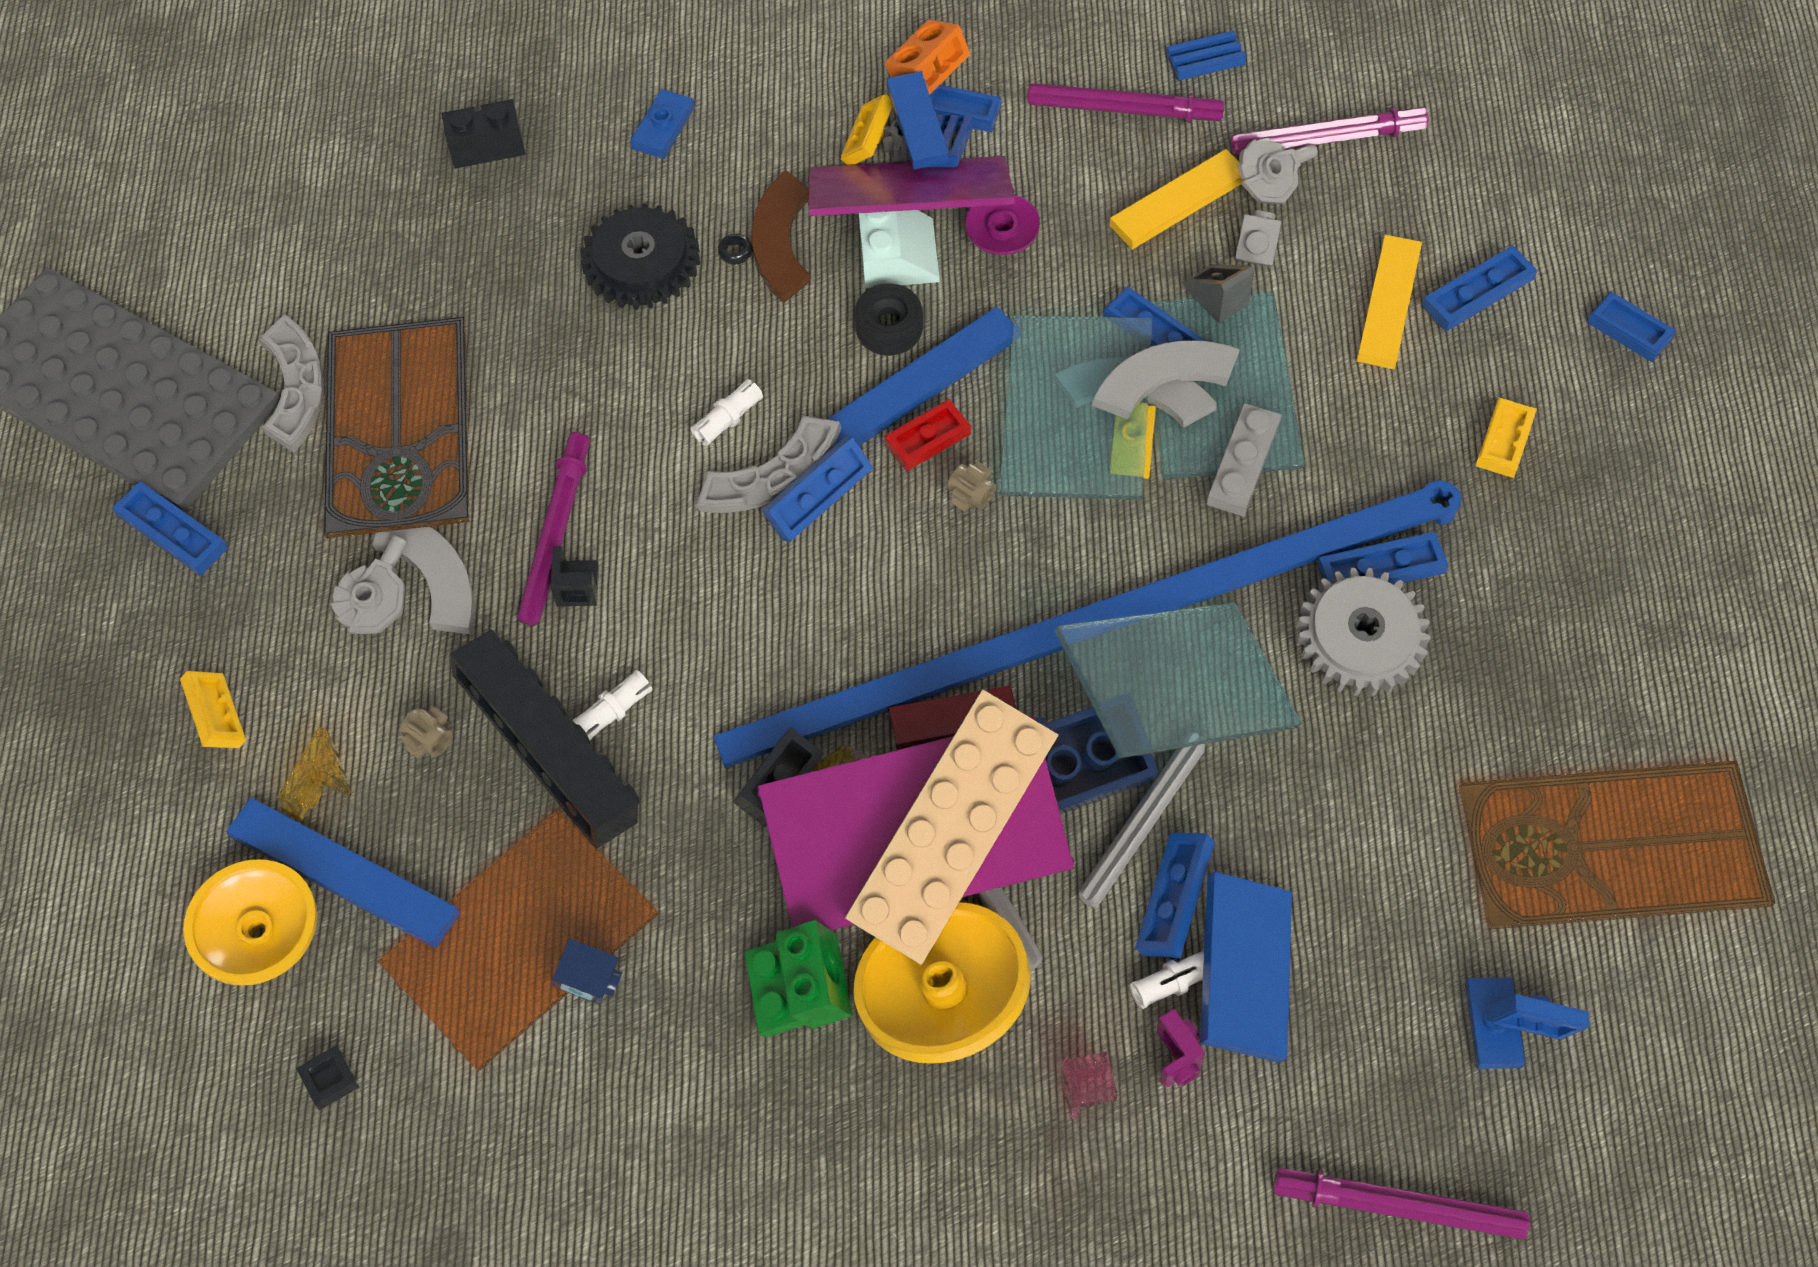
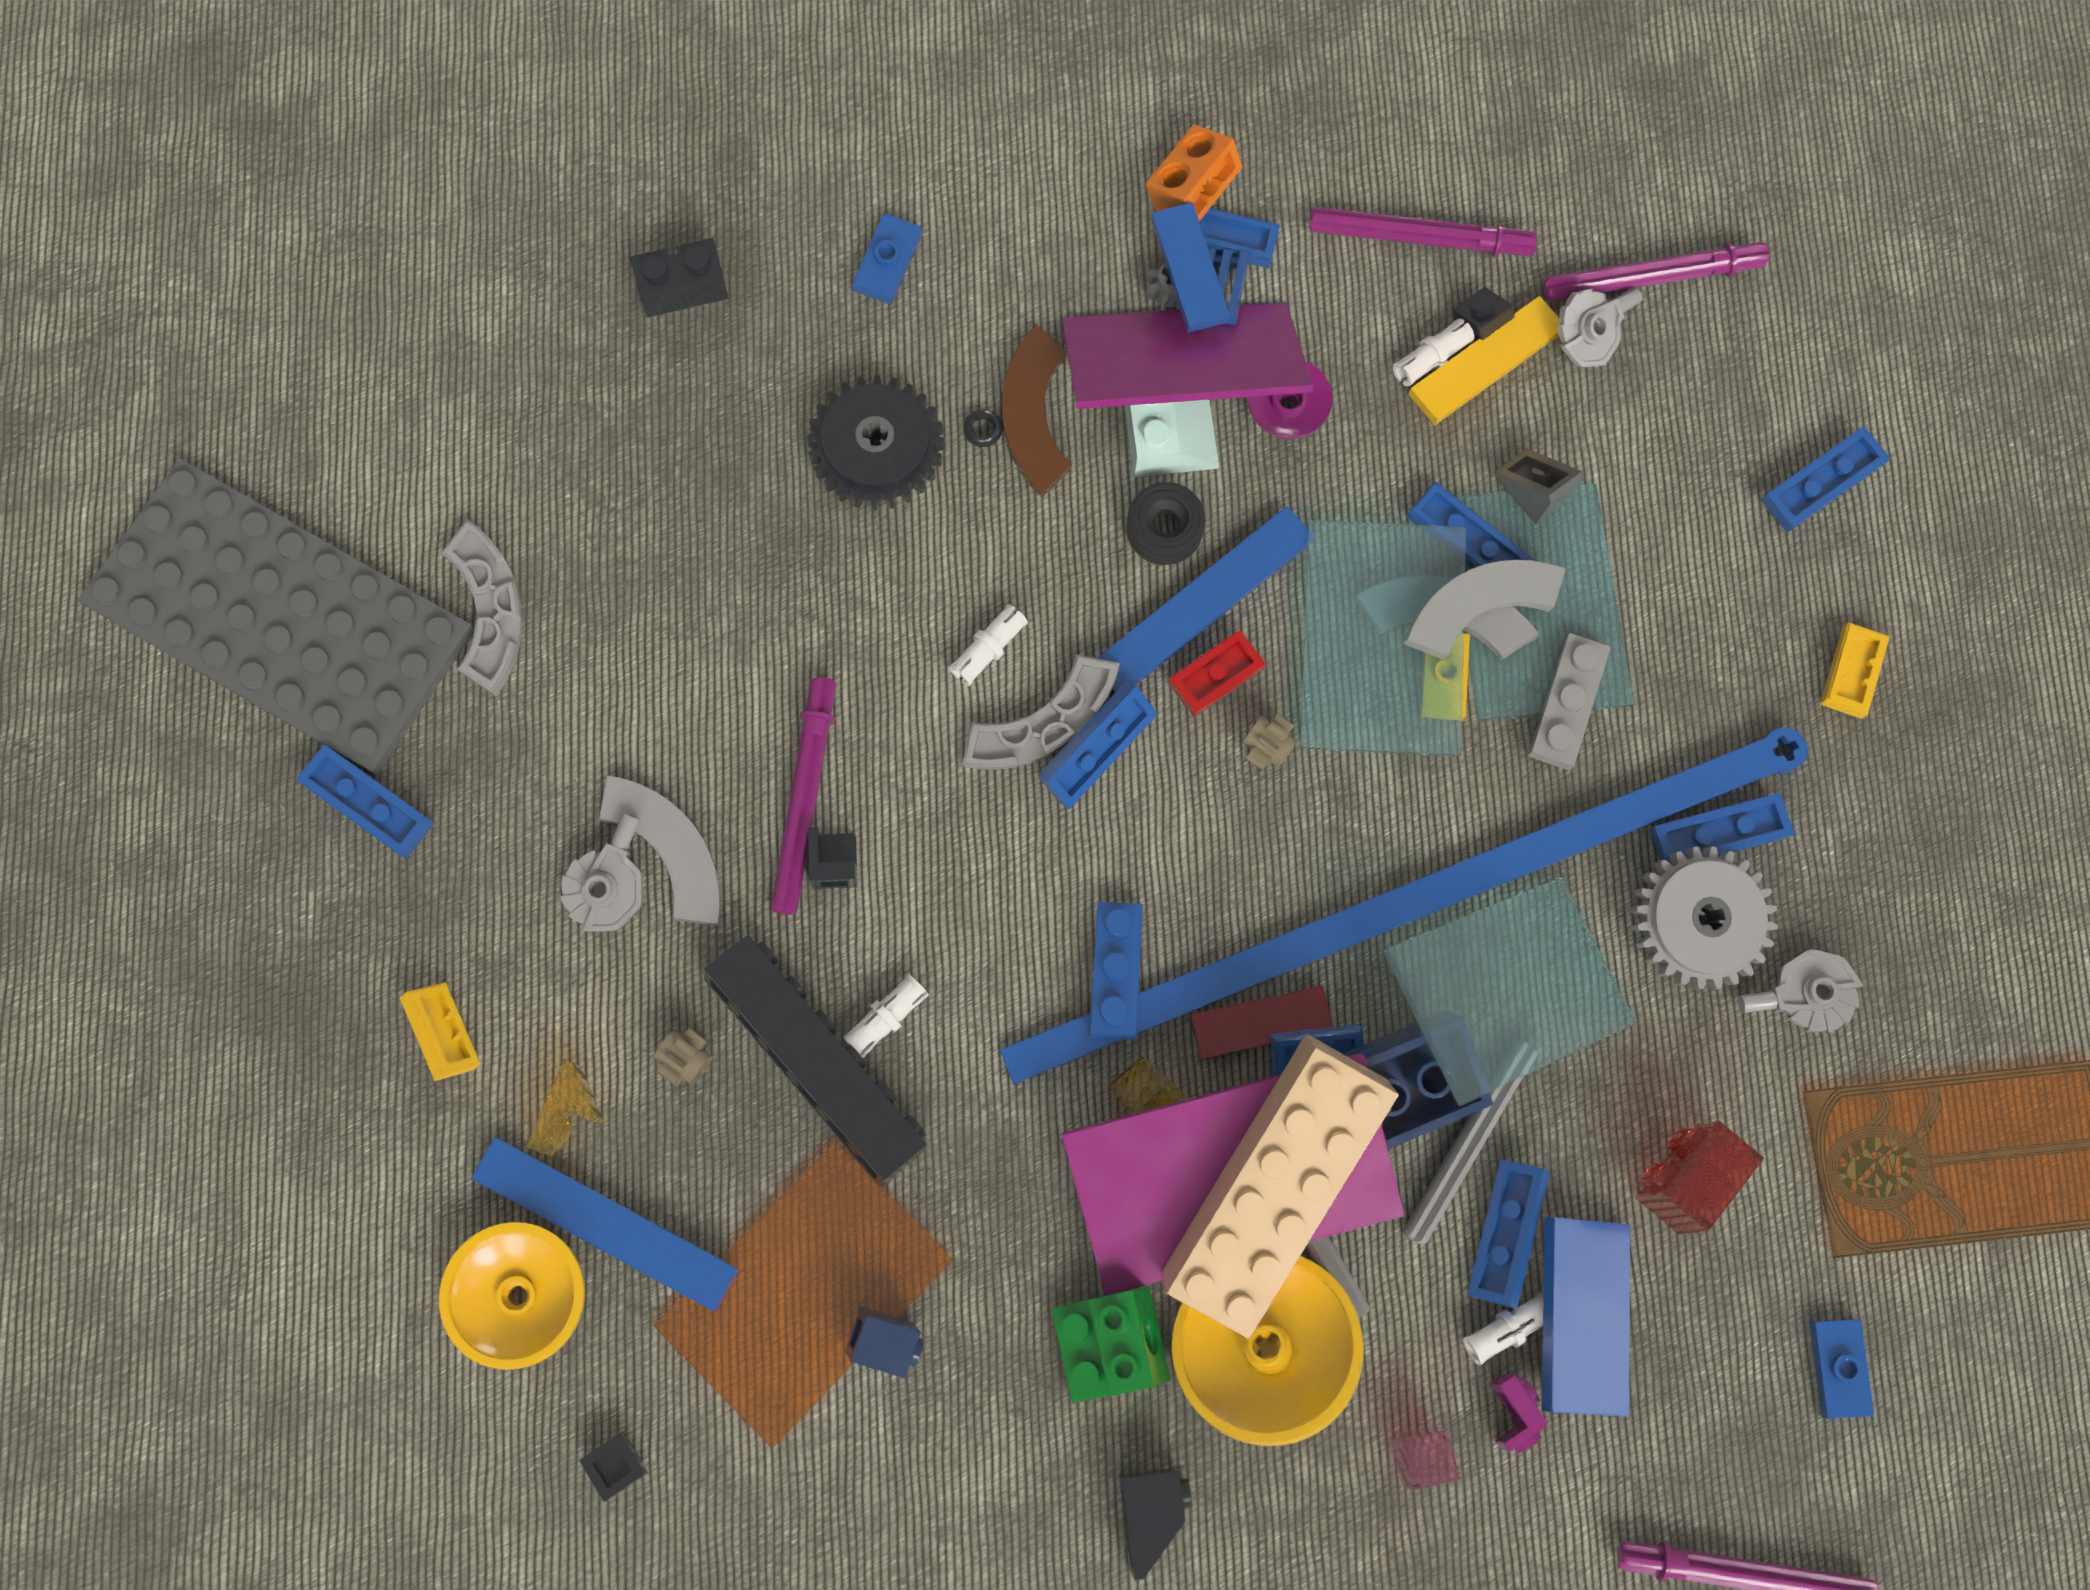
camera: 10 degrees left, 15 degrees up
piece [324,317,470,538] -> none
black brick [732,727,824,828] -> none
yellow plate [841,94,893,165] -> none
blue tile [1166,30,1246,81] -> none
light grey bracket [1235,210,1282,267] -> none
yellow tile [1356,235,1422,369] -> none
blue plate [1487,994,1590,1040] -> none
blue tile [1587,291,1677,363] -> none
none -> blue plate [1090,902,1143,1040]
none -> black slope [1119,1467,1192,1580]
none -> white pin [1393,319,1474,387]
none -> black plate [1453,287,1515,341]
none -> clear red brick [1635,1120,1764,1234]
none -> light grey piece [1738,949,1863,1034]

